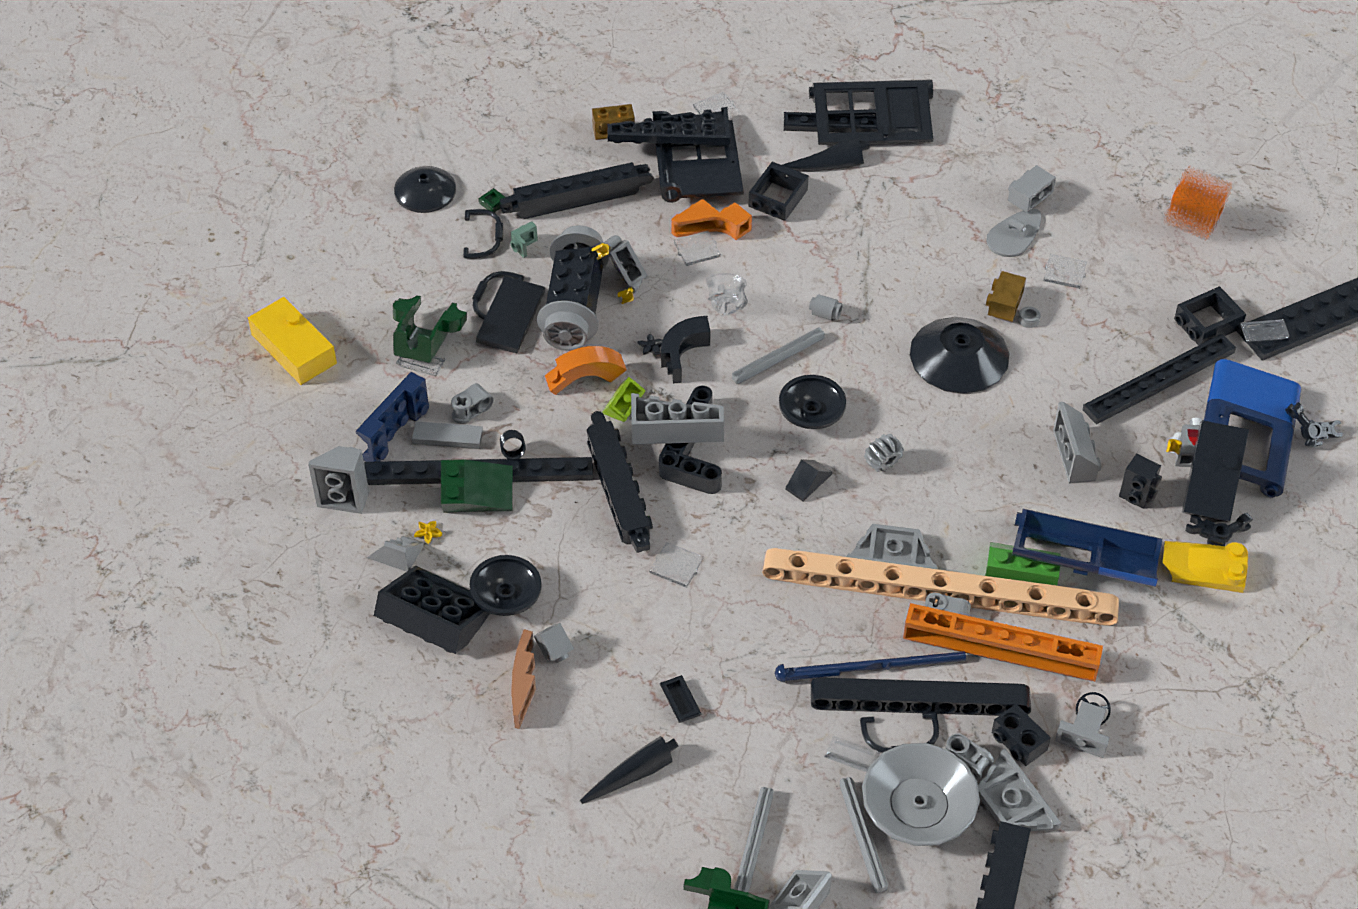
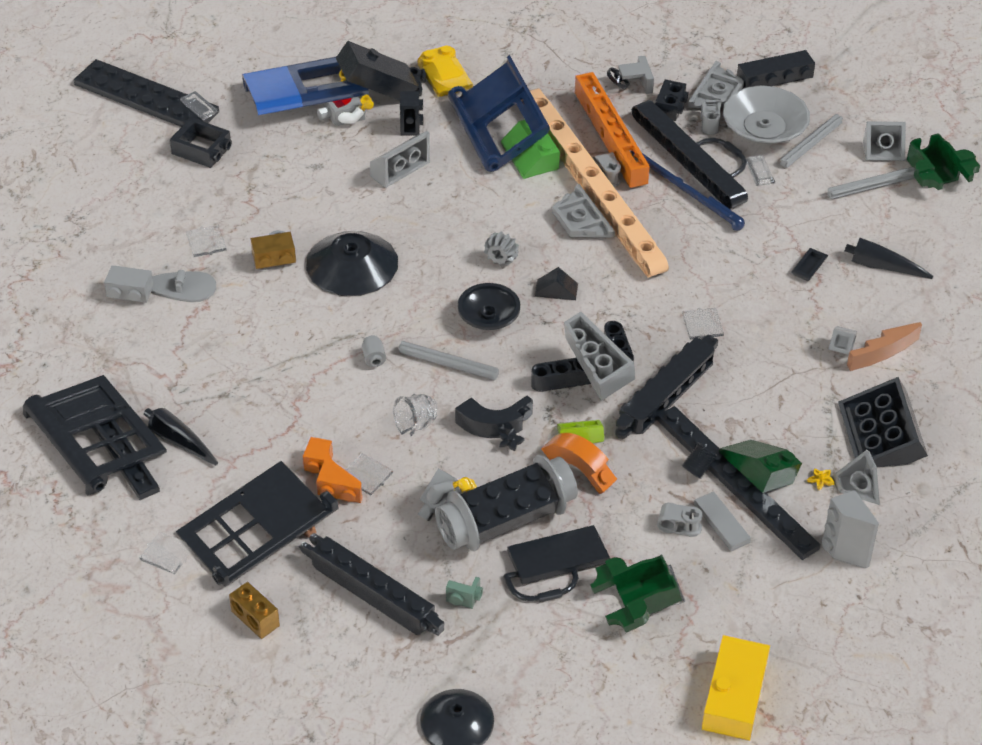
camera: 125 degrees left, 5 degrees down
dark blue piece [356,372,429,462] -> none
black piece [463,209,504,259] -> none
black dish [469,555,542,616] -> none
dark green tile [478,188,505,212] -> none
black wing [607,107,730,146] -> none
black window [748,161,809,221] -> none
black plate [1082,334,1236,425] -> none
orange piece [1163,165,1232,240] -> none
black piece [1285,402,1343,447] -> none

